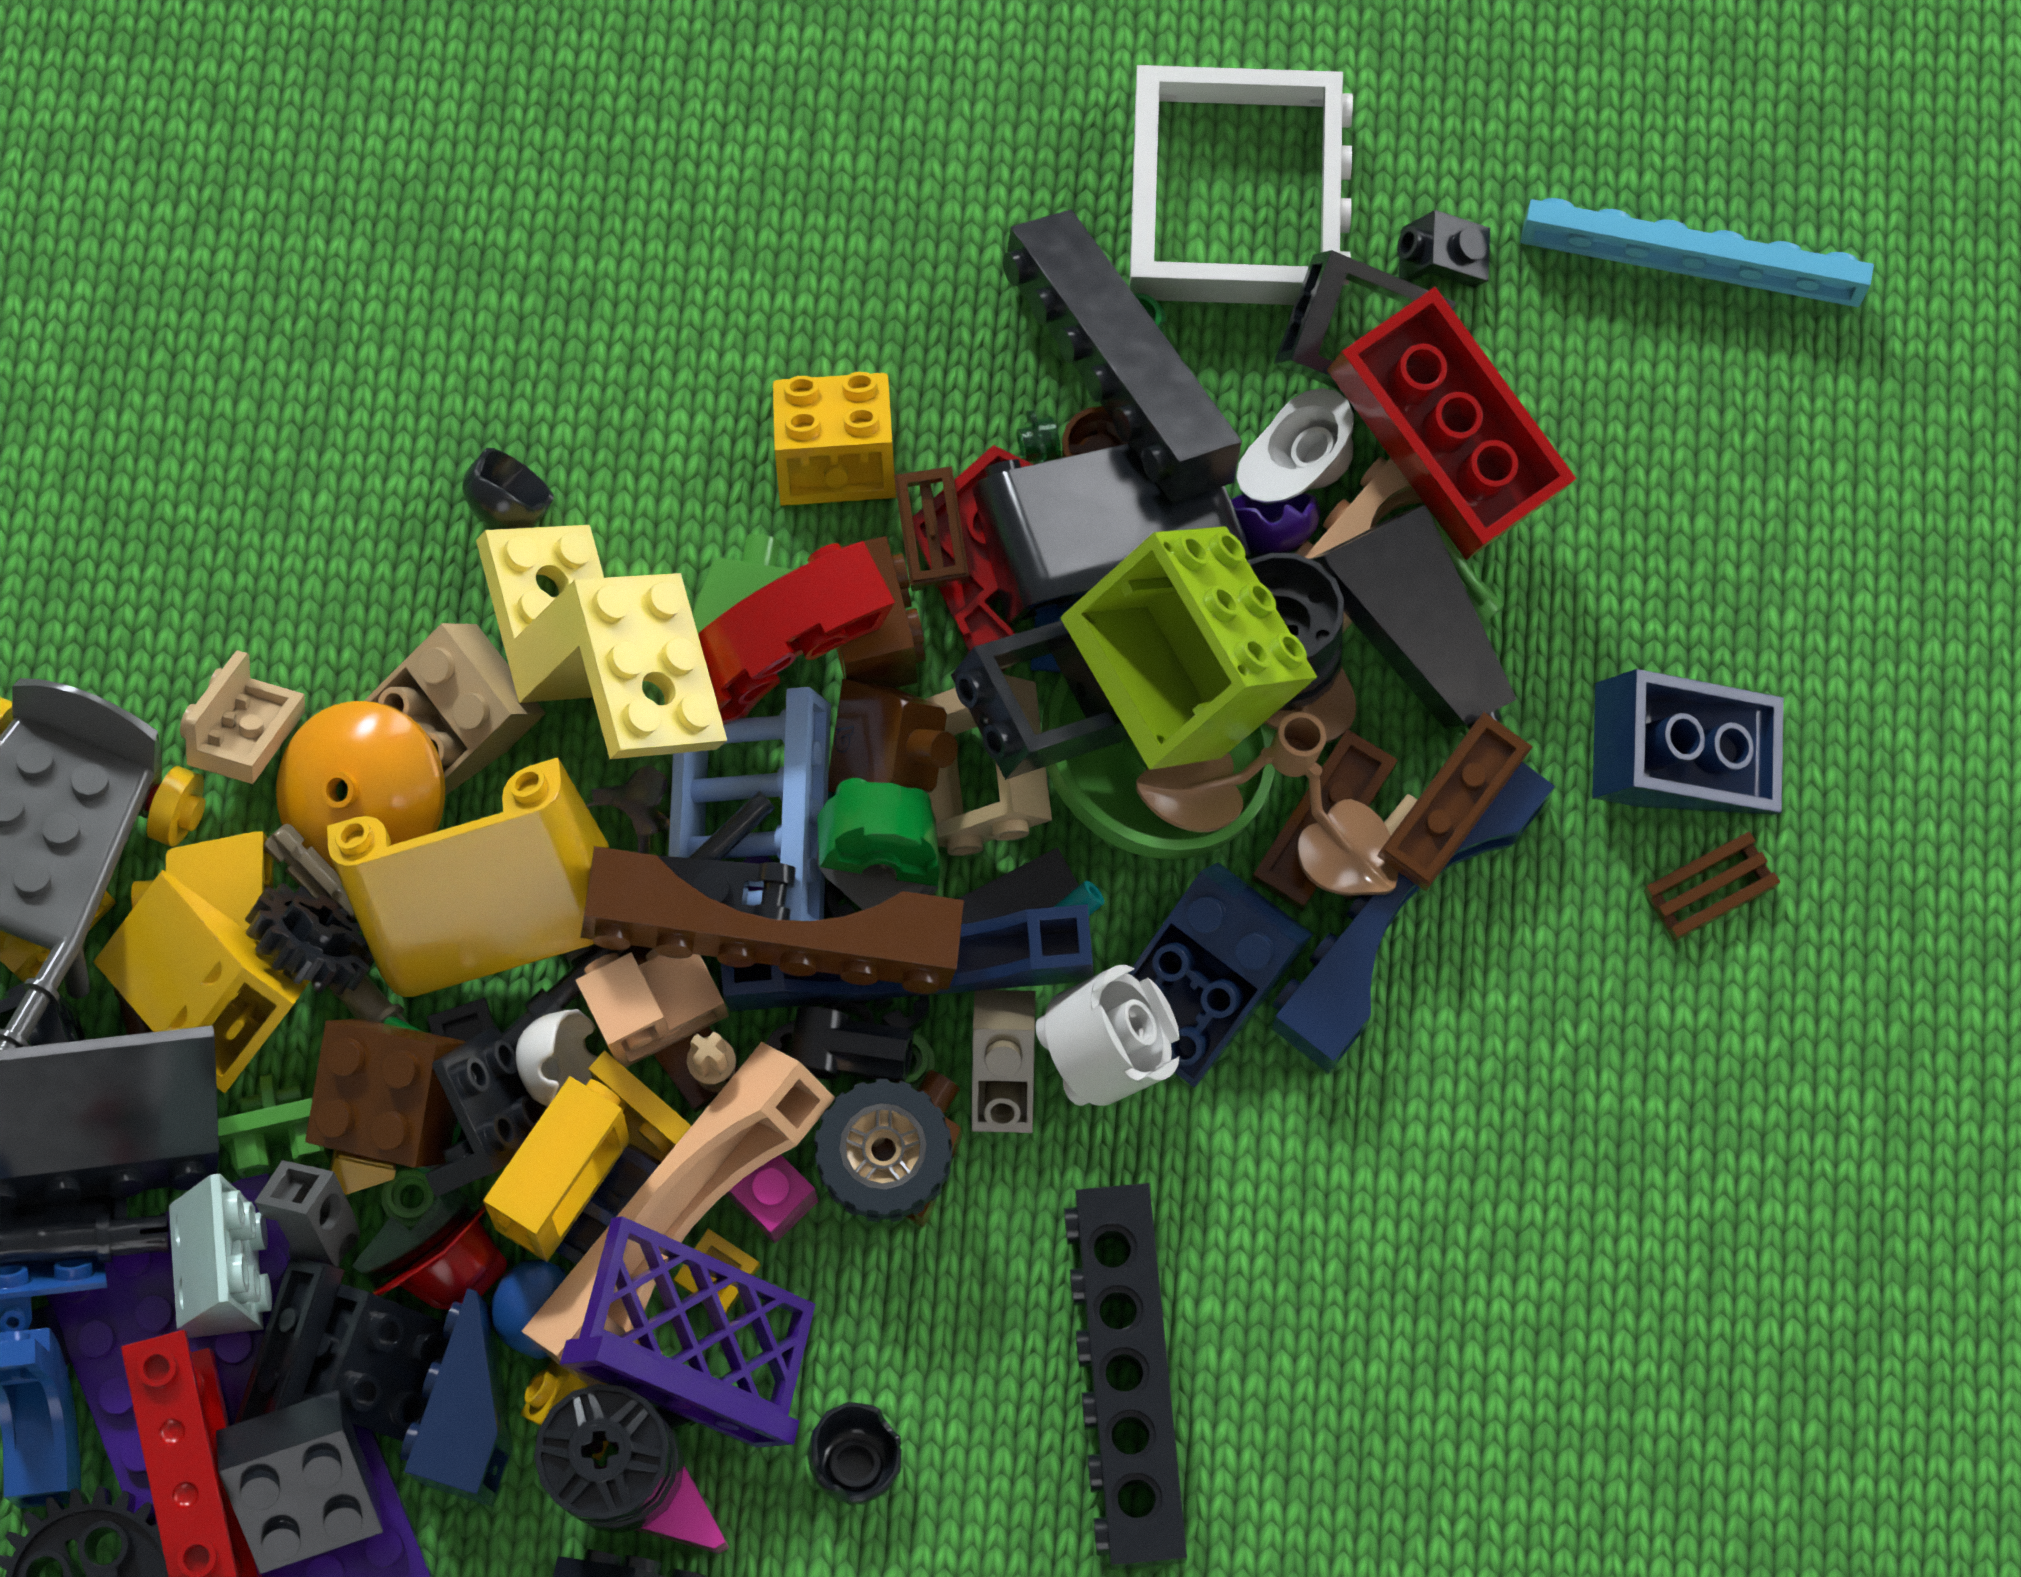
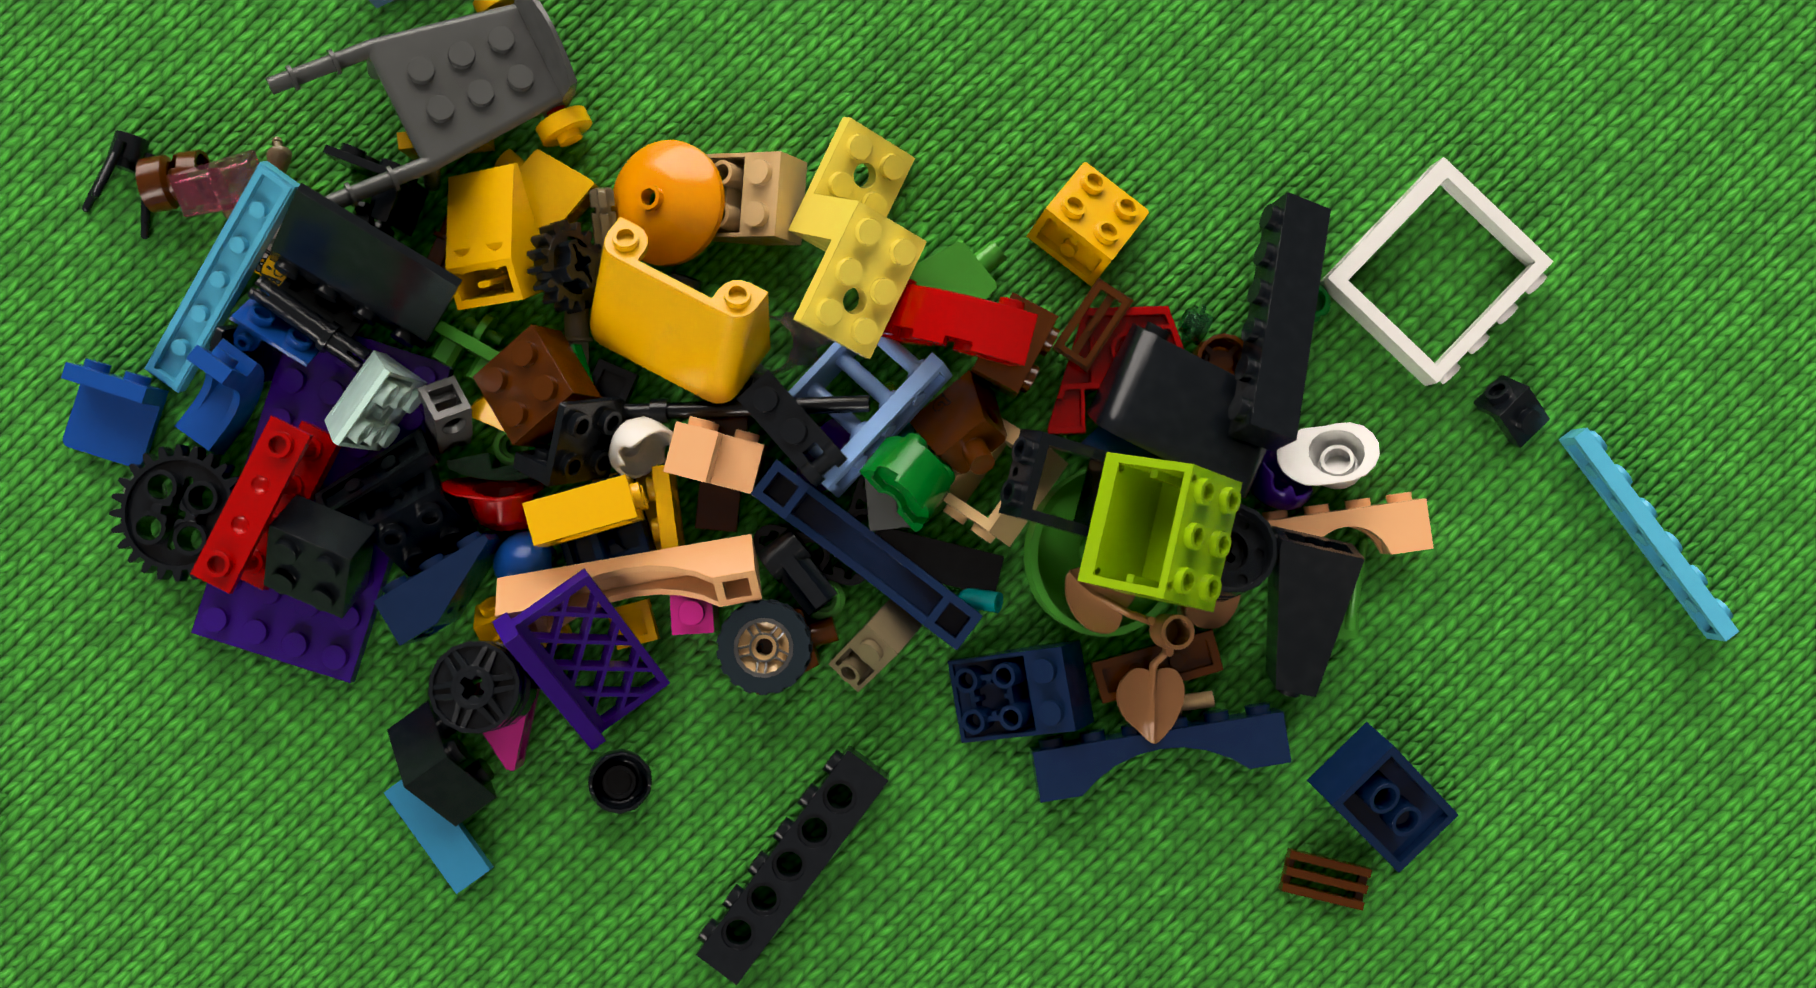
camera: 40 degrees right, 15 degrees up
tan bracket [180,650,305,784] -> none
black hair [462,448,554,529] -> none
reddish brown arch [580,846,964,994] -> none
tan axle [687,1031,736,1092] -> none
white brick [1035,965,1180,1106] -> none
black window [1274,250,1456,391] -> none
red brick [1327,287,1577,560] -> none
reddish brown tile [1377,712,1533,891] -> none

